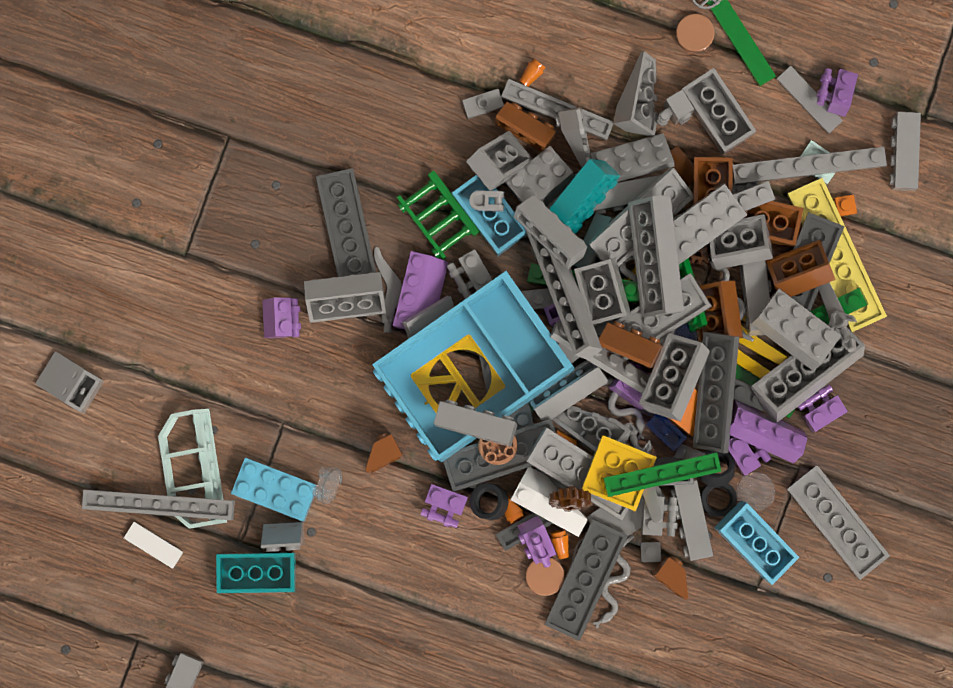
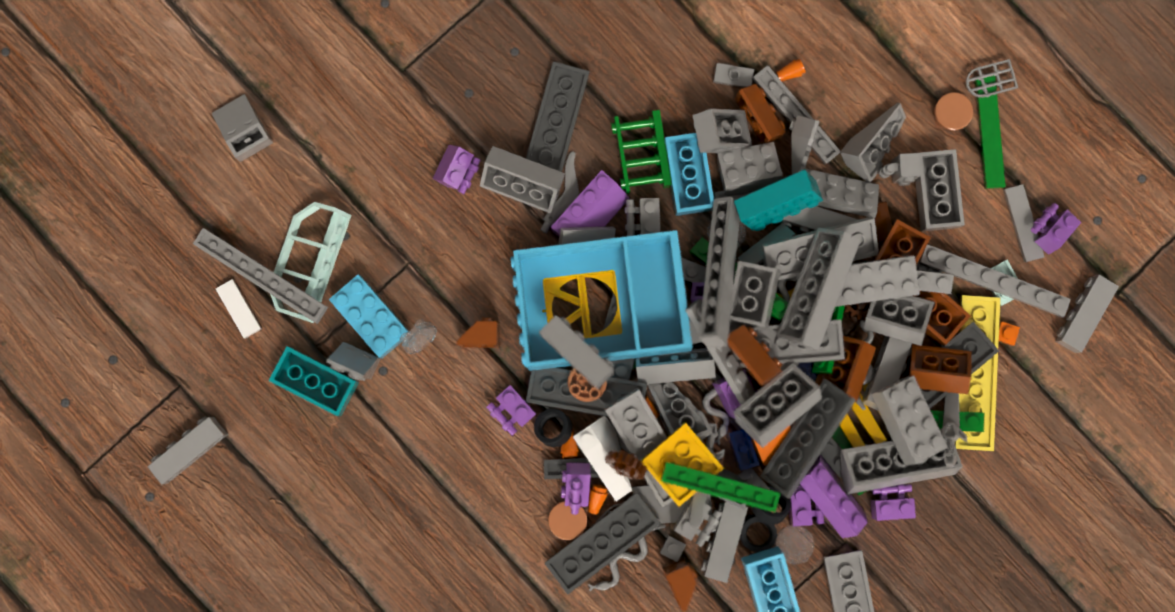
camera: 20 degrees right, 0 degrees up
light grey plate [469,191,504,212] -> none
light grey brick [514,195,587,269] -> none

